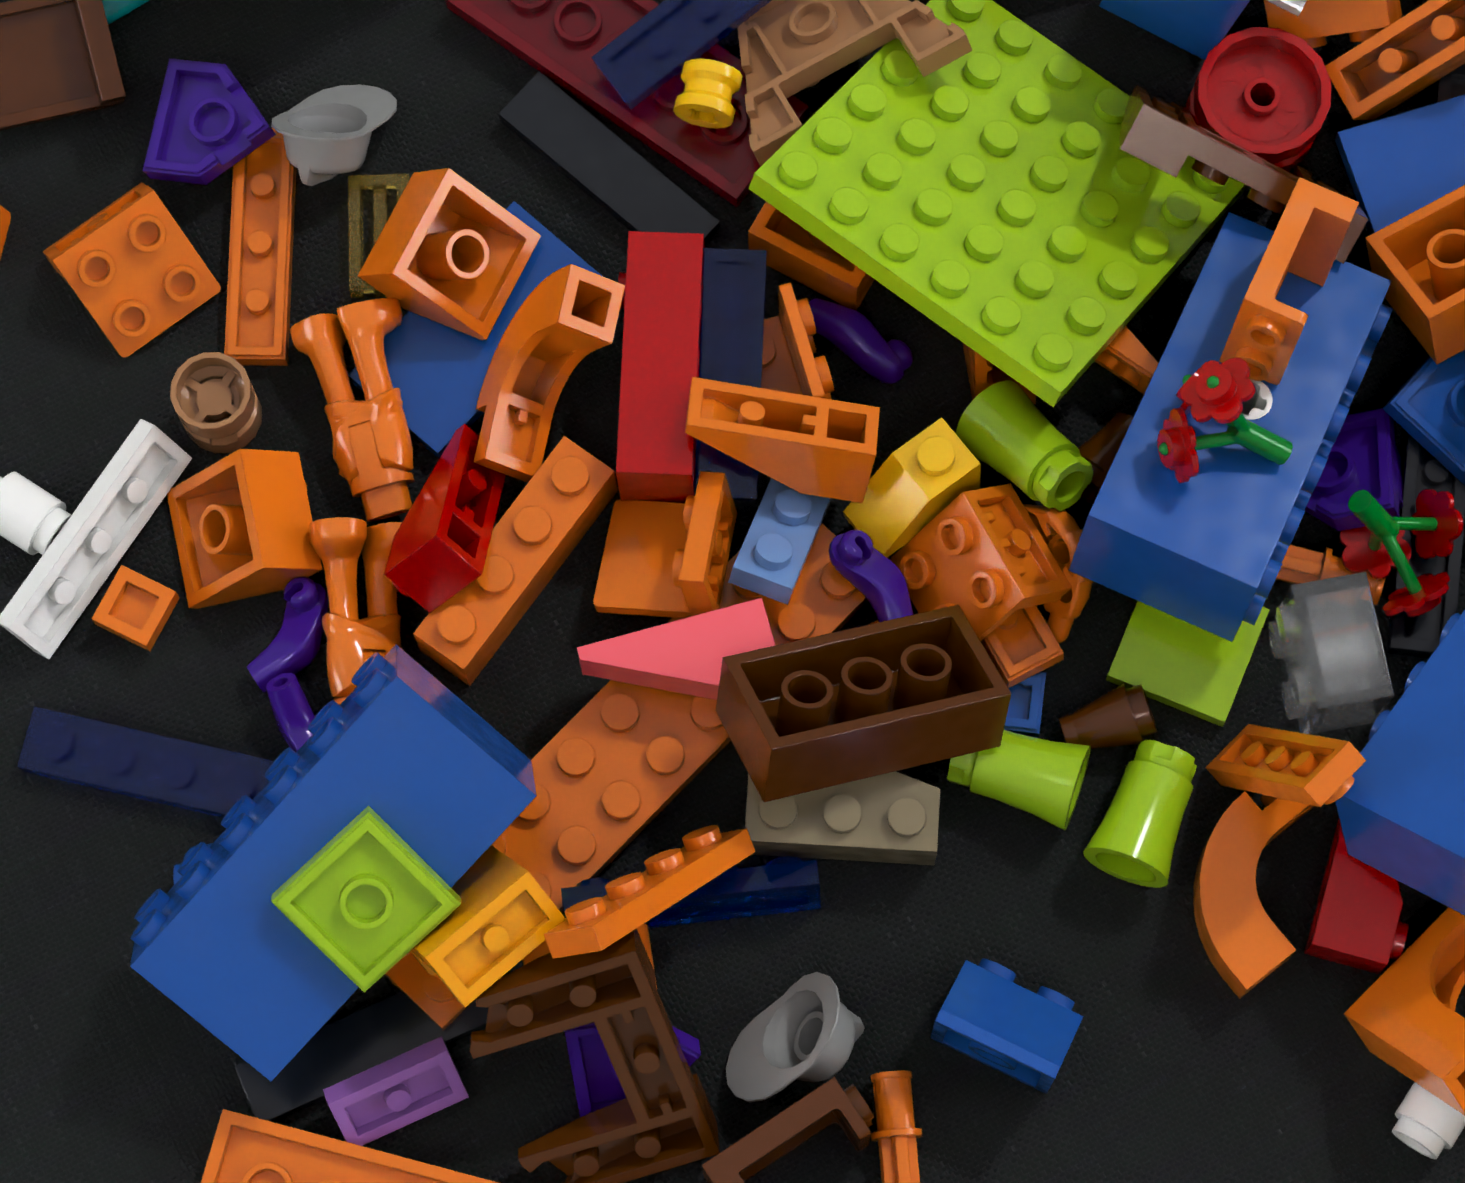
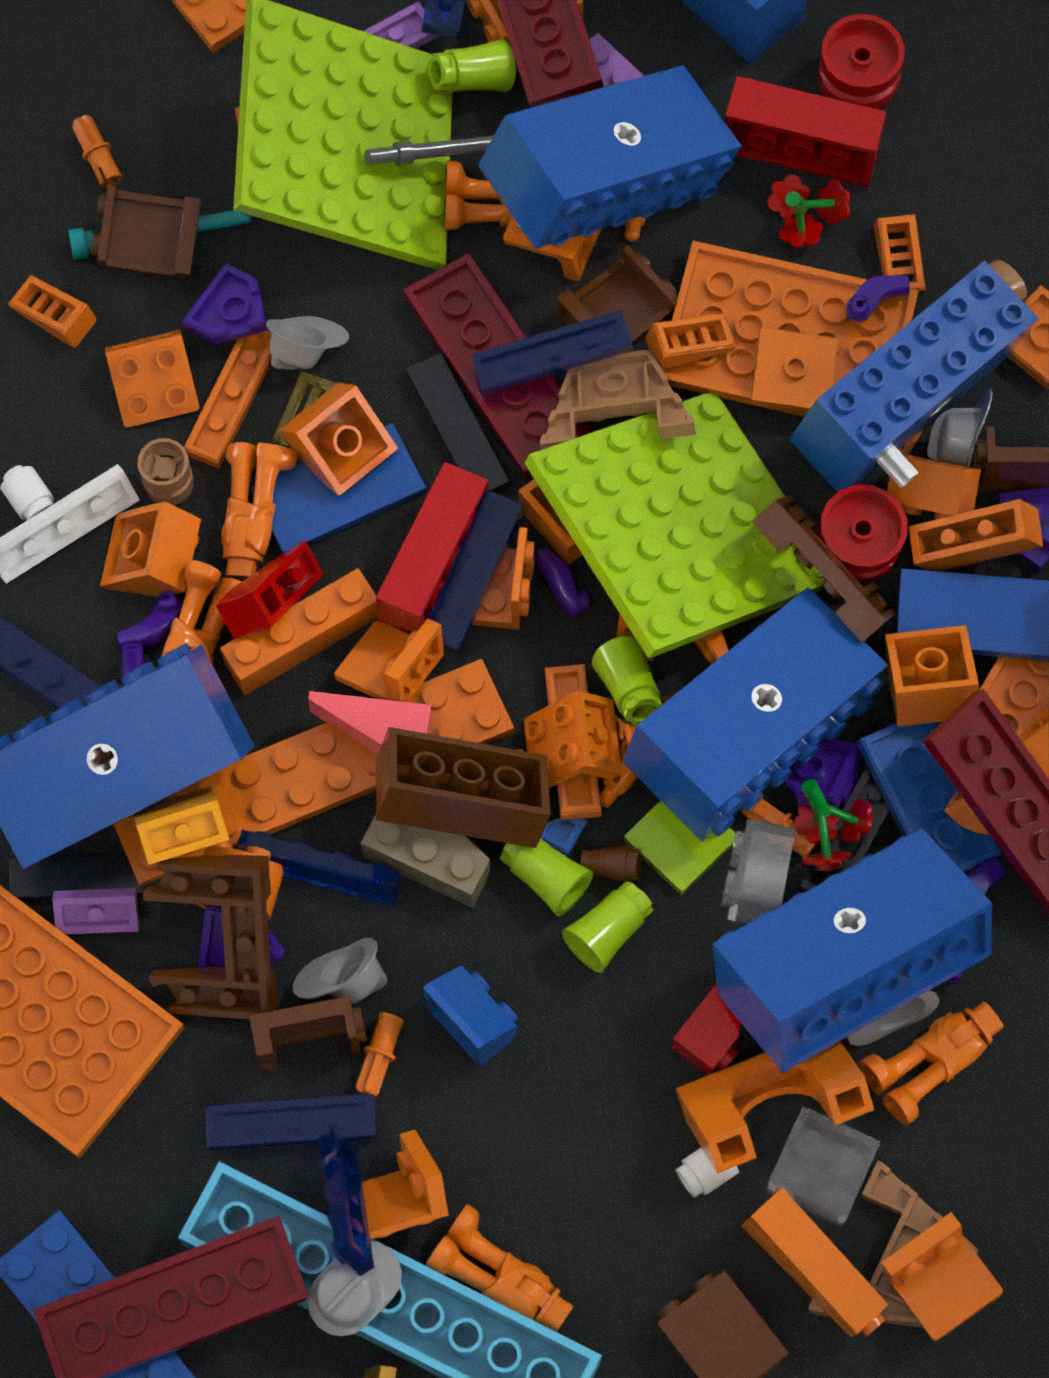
camera: 20 degrees right, 5 degrees down
orange plate [92,565,180,651] -> none
lime tile [271,805,461,993] -> none
orange arch [473,264,625,482] -> none
orange plate [544,825,755,959] -> none
yellow wheel [673,58,743,129] -> none
orange slope [685,377,880,503] -> none
medium blue plate [728,478,832,605] -> none
dark purple arm [829,529,913,622] -> none
yellow slope [843,417,981,557] -> none
red plant [1157,358,1293,483] -> none
orange arch [1193,791,1314,999] -> none
orange plate [1205,724,1366,807] -> none
orange panel [1219,177,1359,385] -> none

